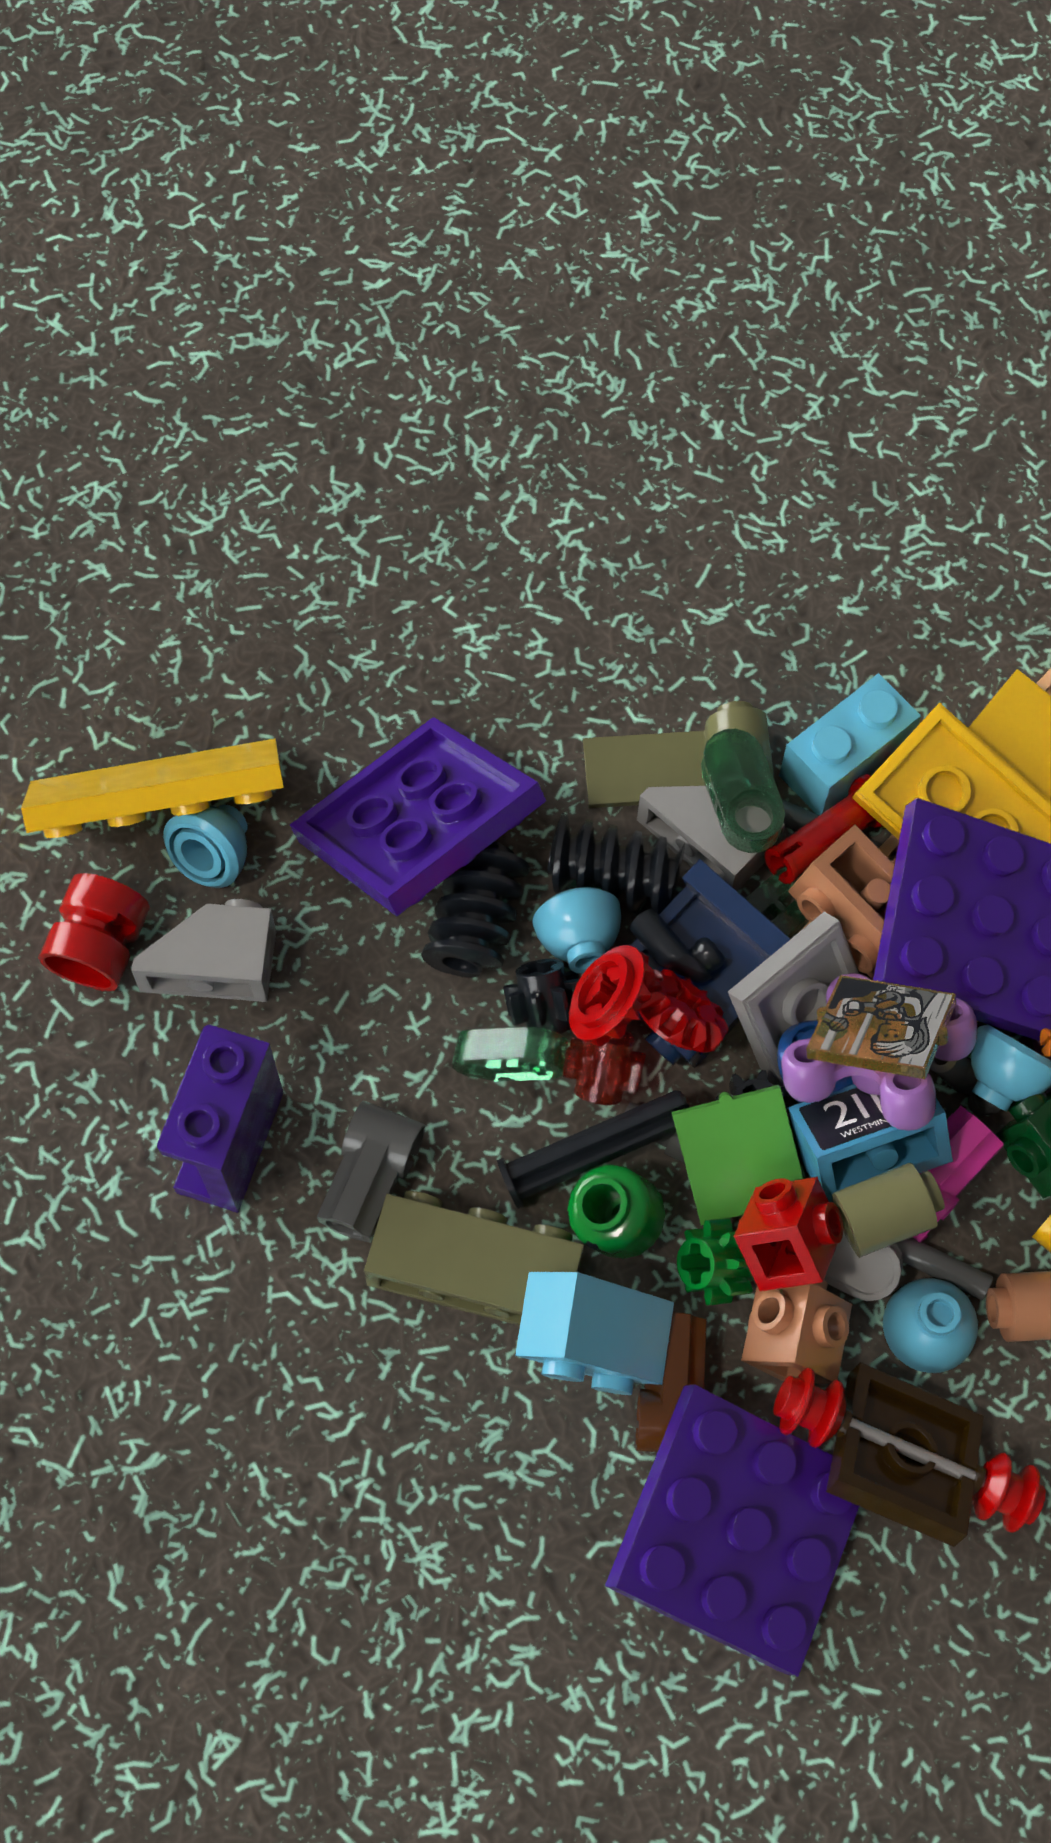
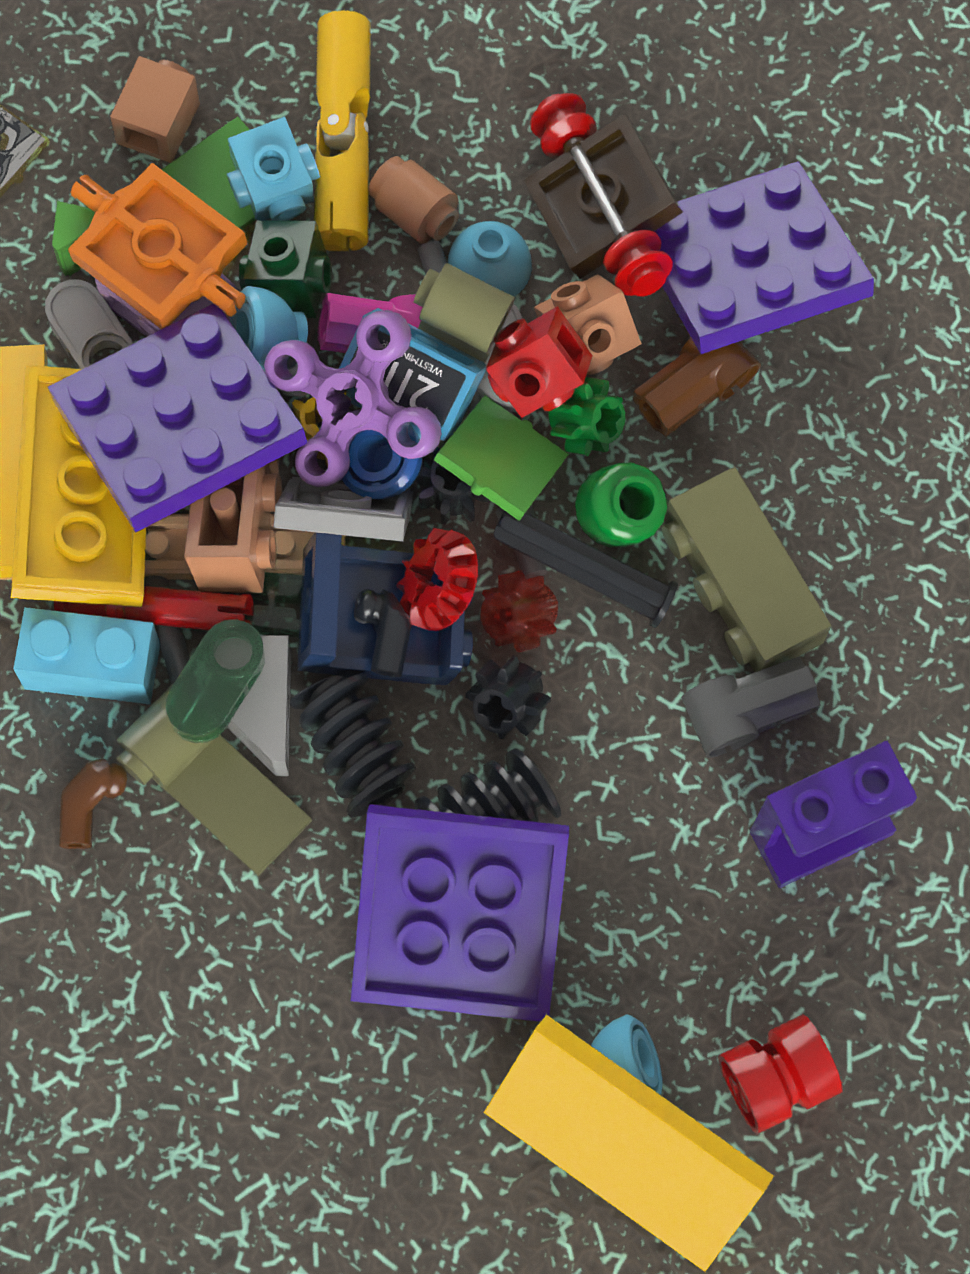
camera: 135 degrees left, 5 degrees up
light grey slope [131,899,276,1002] -> none
clear green beam [452,1027,568,1081] -> none
medium azure brick [515,1272,674,1395] -> none
medium azure brick [532,887,621,973] -> none
red gear [569,945,656,1047] -> none
piece [806,975,956,1079] -> none
none -> reddish brown arm [59,759,127,849]

